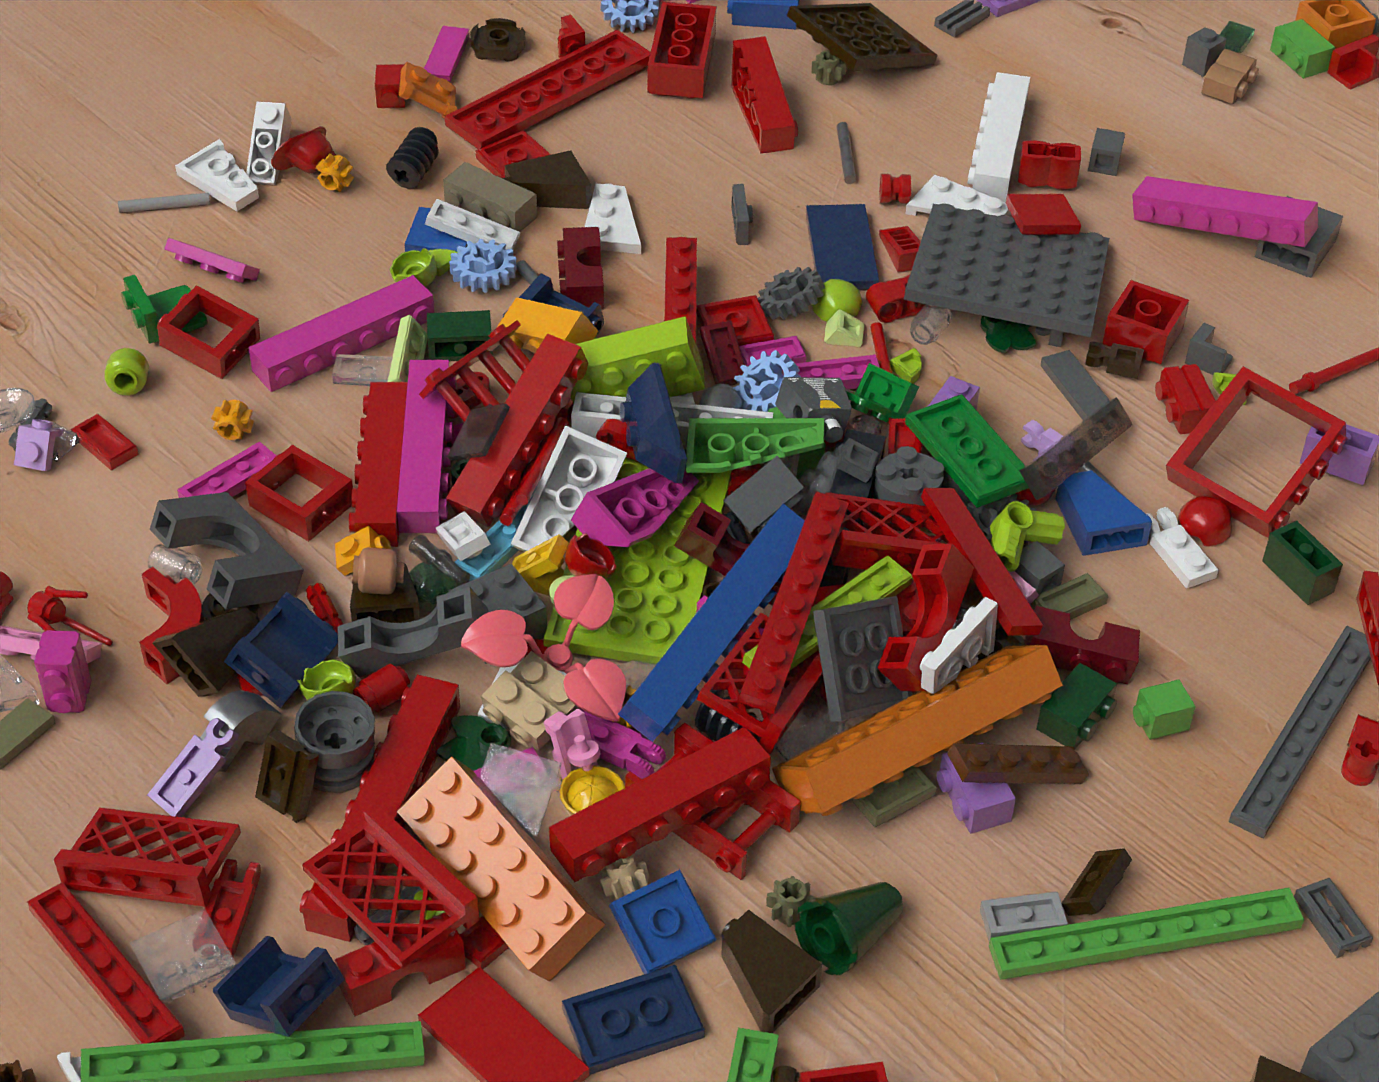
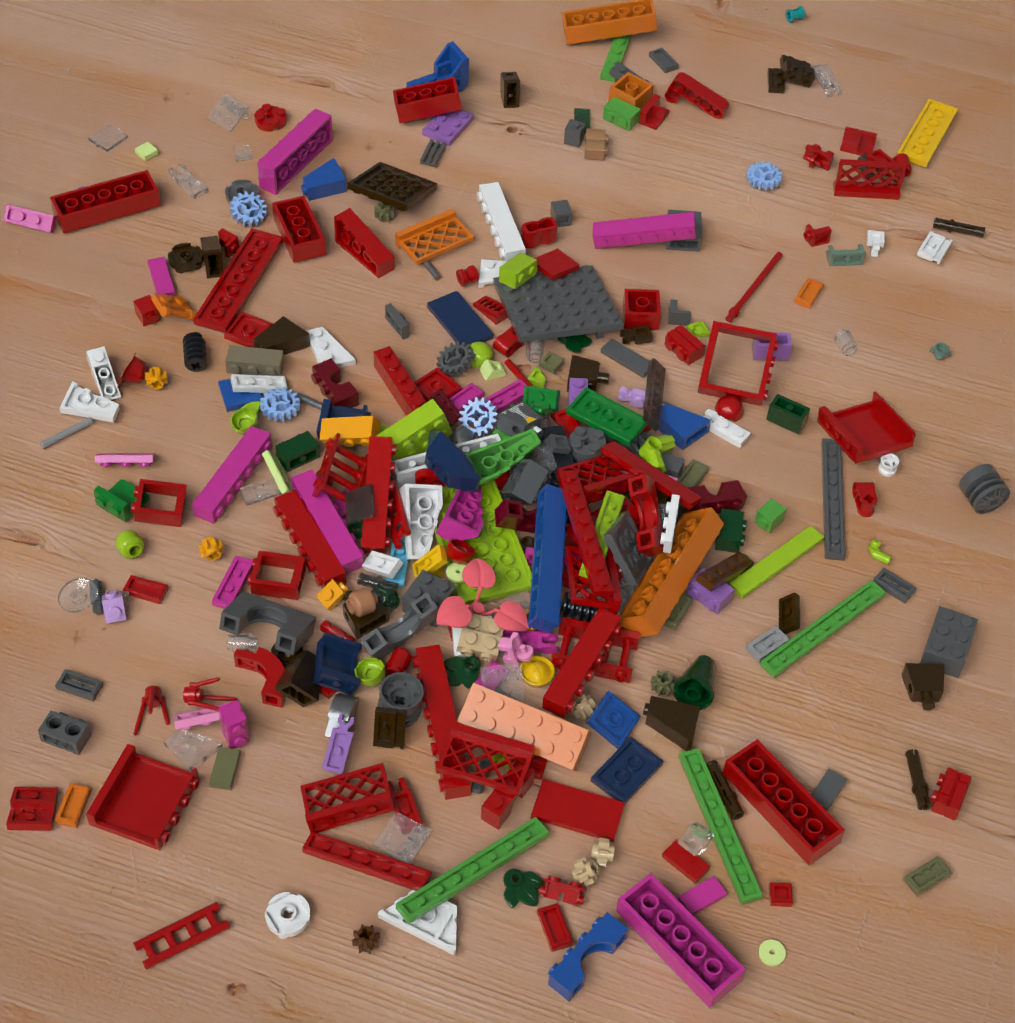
camera: 30 degrees left, 5 degrees up
dark blue panel [213,936,345,1037] -> none
none -> dark brown slope [200,236,224,279]
none -> orange fence [395,209,474,265]
none -> lime brick [499,252,537,289]
none -> olive plate [539,351,564,374]
none -> dark brown torso [567,355,609,392]
none -> lime tile [729,525,824,599]
none -> lime arm [868,539,892,565]

